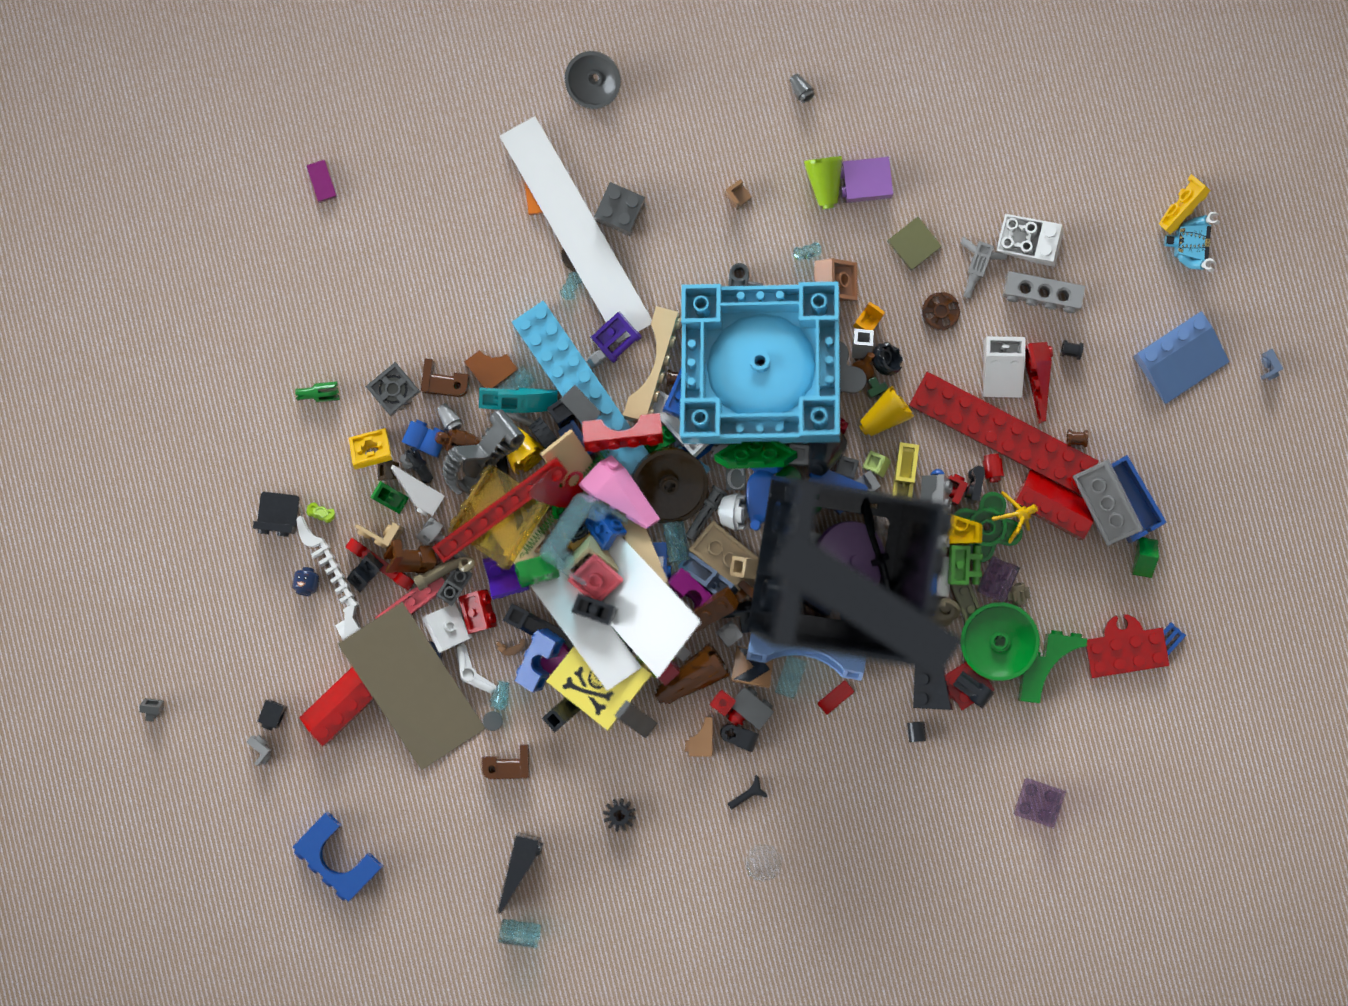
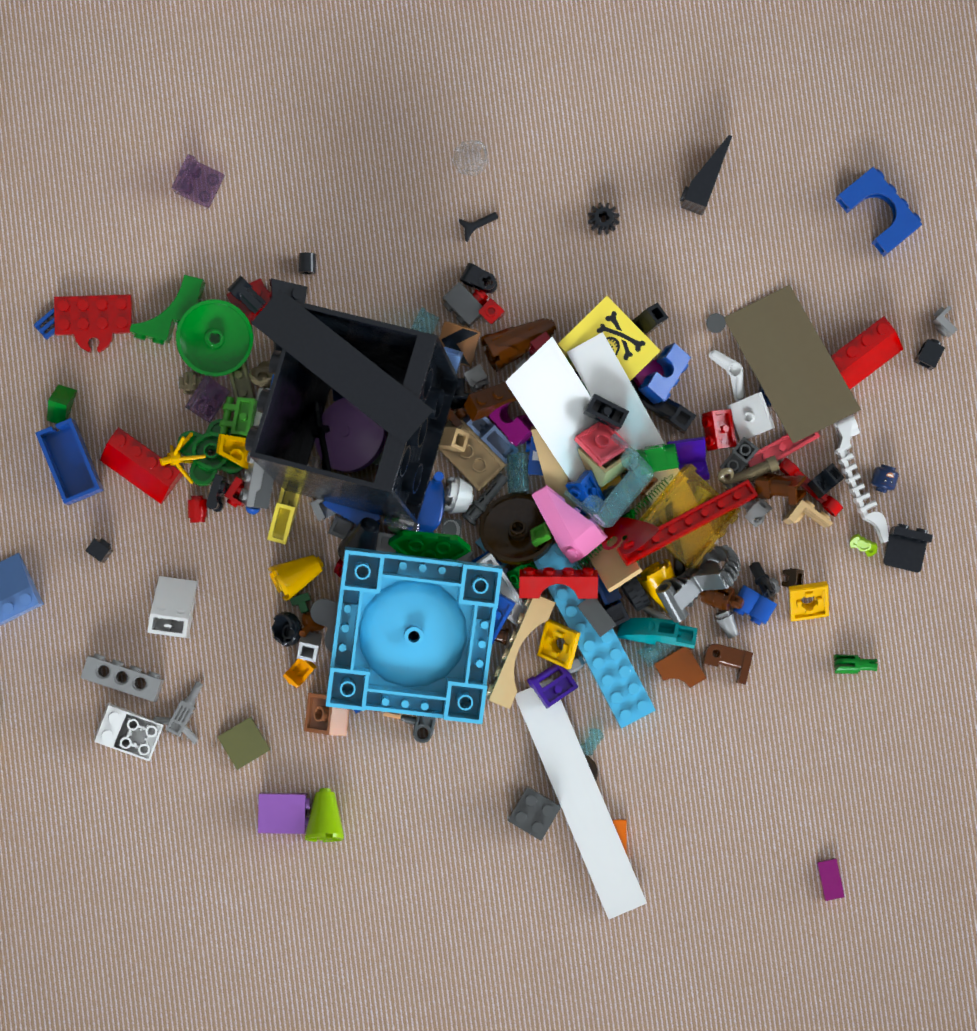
camera: 175 degrees left, 0 degrees up
dark grey piece [365,362,420,416] -> none
green slope [370,481,409,514] -> none
white slope [391,465,445,516] -> none
reddish brown piece [482,744,530,779] -> none
clear light blue cone [489,681,510,711] -> none
medium nougat piece [496,639,526,656] -> none
clear light blue bracket [498,919,541,948] -> none
dark grey dish [564,51,621,109] -> none
dark grey tile [614,700,657,738] -> none
medium nougat arch [685,717,713,757] -> none
medium nougat panel [725,179,752,210] -> none
dark grey cone [789,73,815,103] -> none
clear light blue piece [793,242,822,261] -> none
red sticker [817,680,854,715] -> none
yellowish green slope [862,450,891,478] -> none
red plate [909,371,1098,495] -> none
reddish brown piece [922,292,960,330] -> none
red wedge [1025,342,1053,424] -> none
black bush [1060,340,1084,360] -> none
reddish brown bush [1066,429,1088,447] -> none
light grey tile [1073,459,1144,546] -> none
none -> black plate [85,538,113,563]
none -> clear tile [383,517,420,531]
none -> bright green tile [530,522,552,547]
none -> yellow piece [537,619,581,669]

